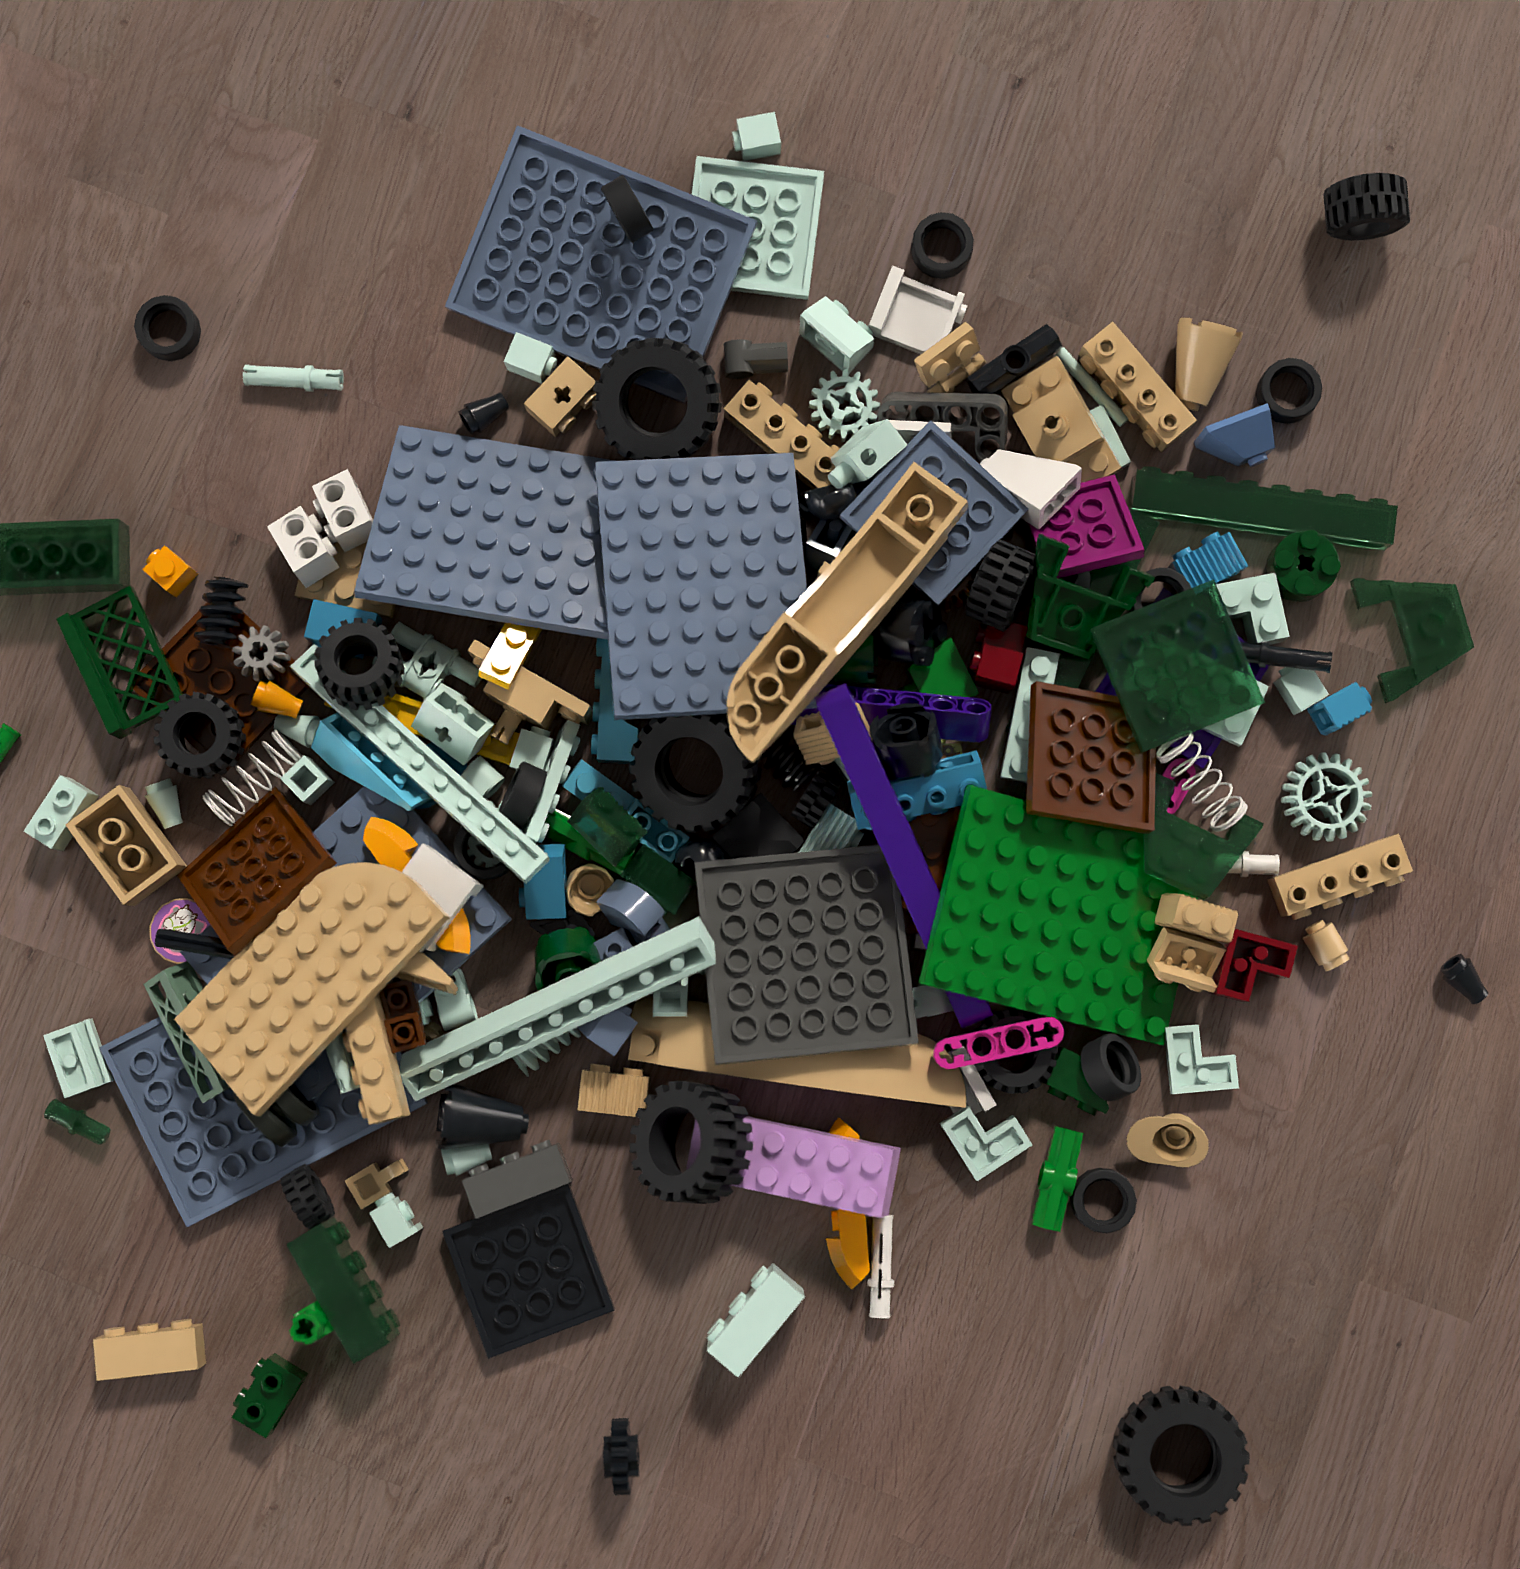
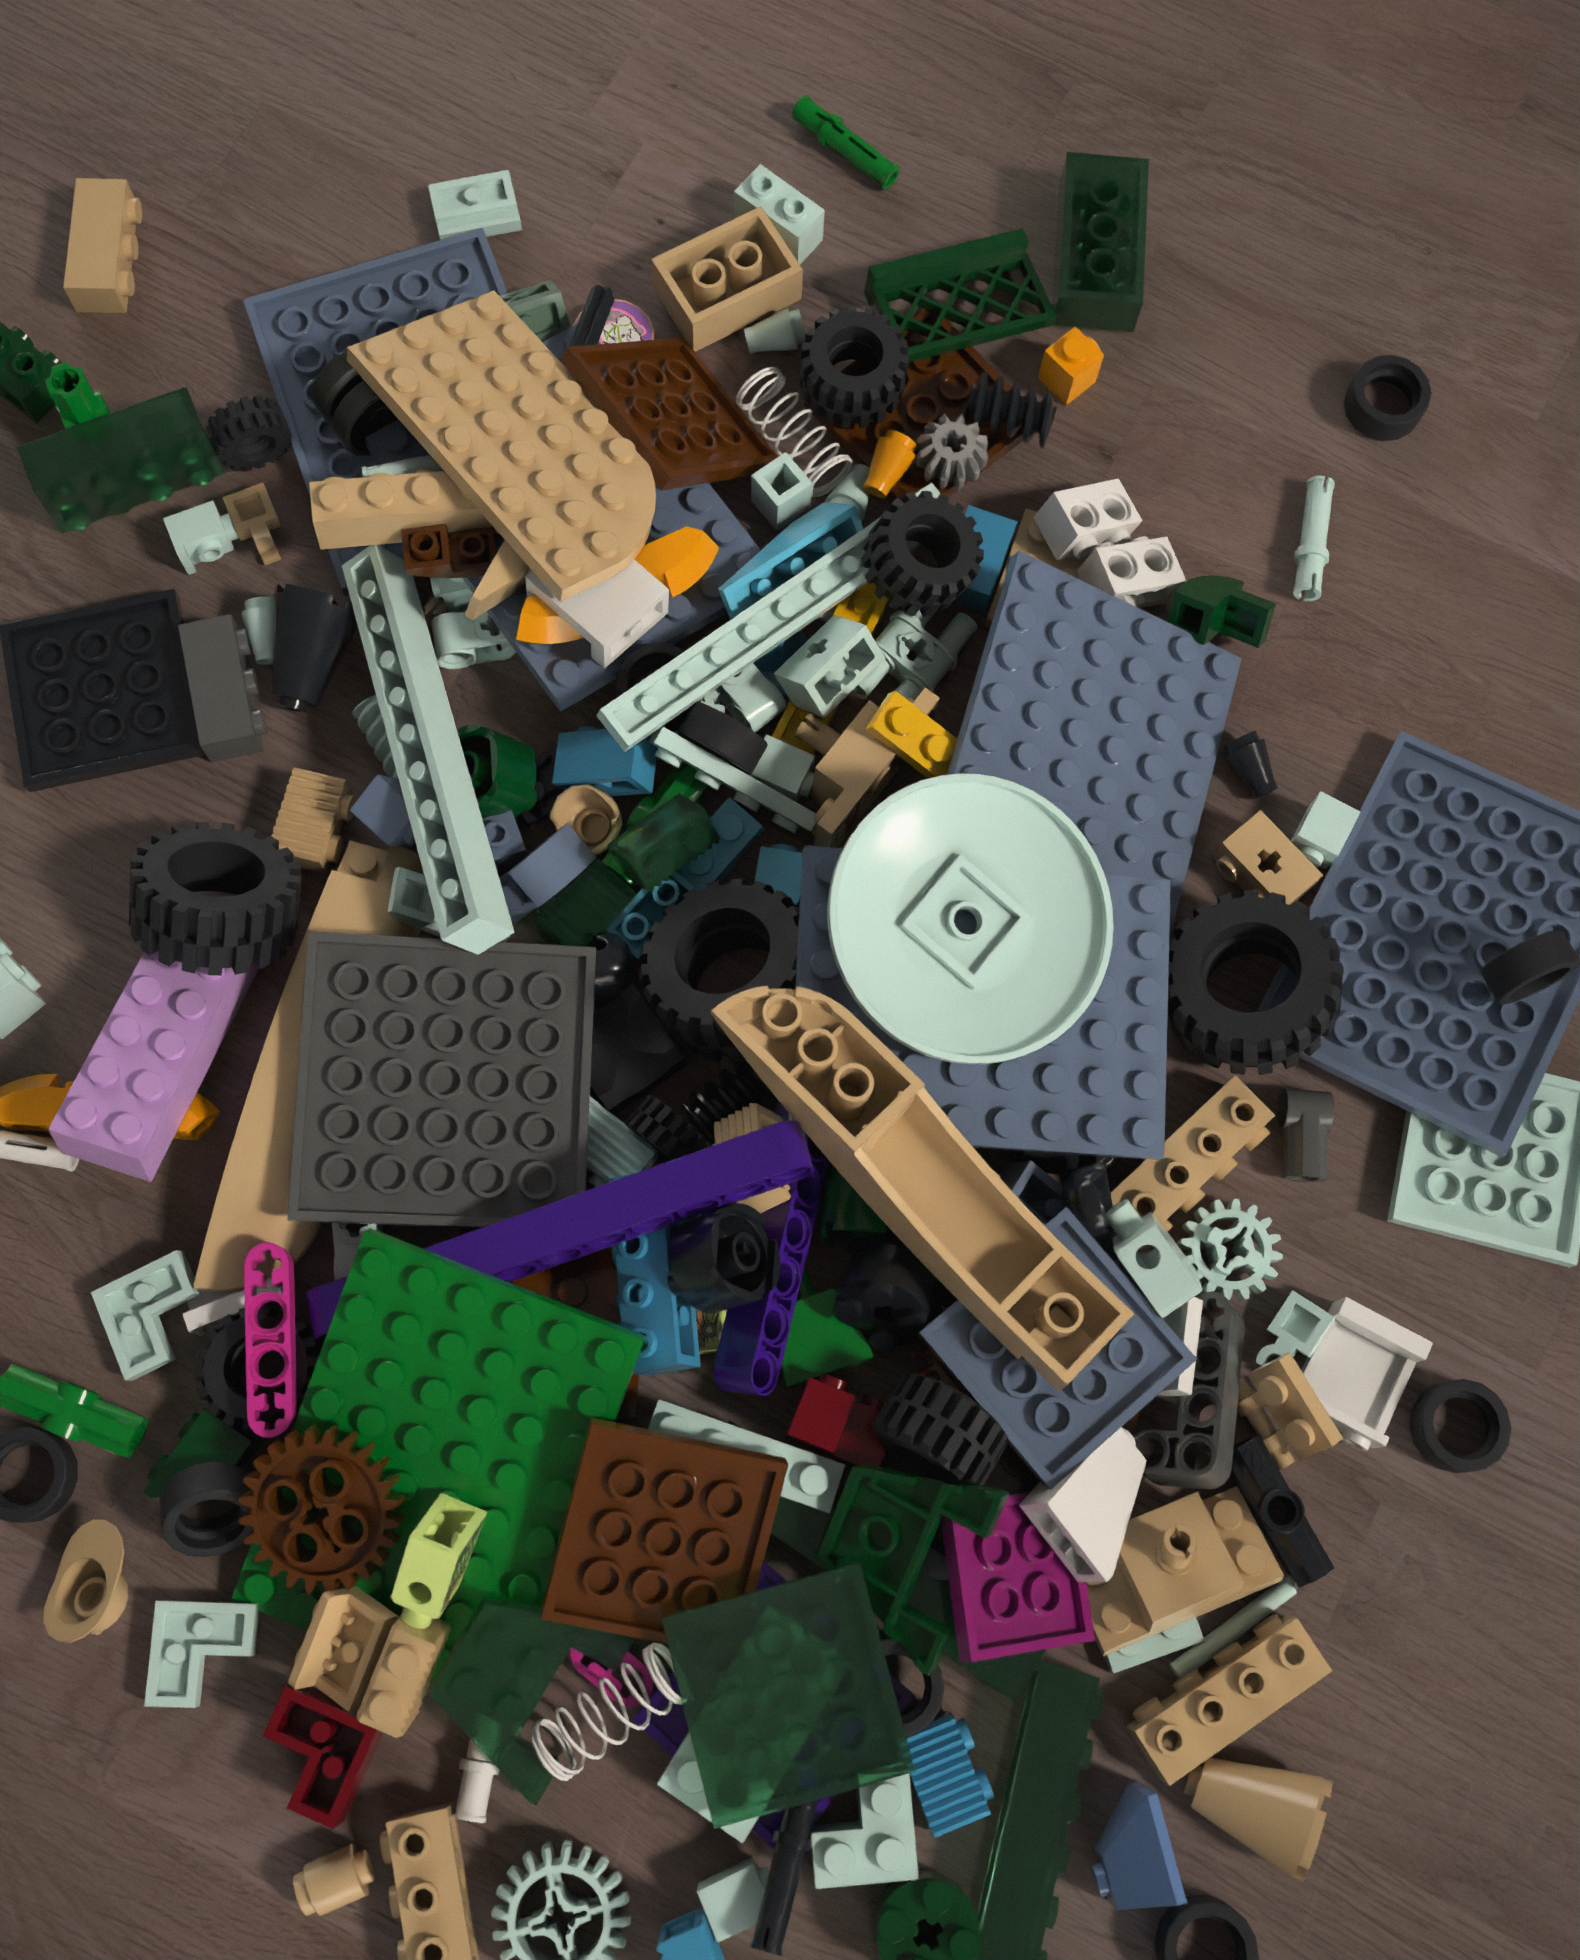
camera: 90 degrees right, 10 degrees down
clear green axle [44,1099,111,1145] -> none
light aqua slope [799,296,874,374] -> none
none -> reddish brown gear [238,1425,405,1594]
none -> yellowish green torso [391,1493,487,1629]
none -> light aqua dish [827,774,1114,1064]
none -> dark green brick [1167,575,1276,648]
none -> light aqua plate [1256,1290,1335,1366]

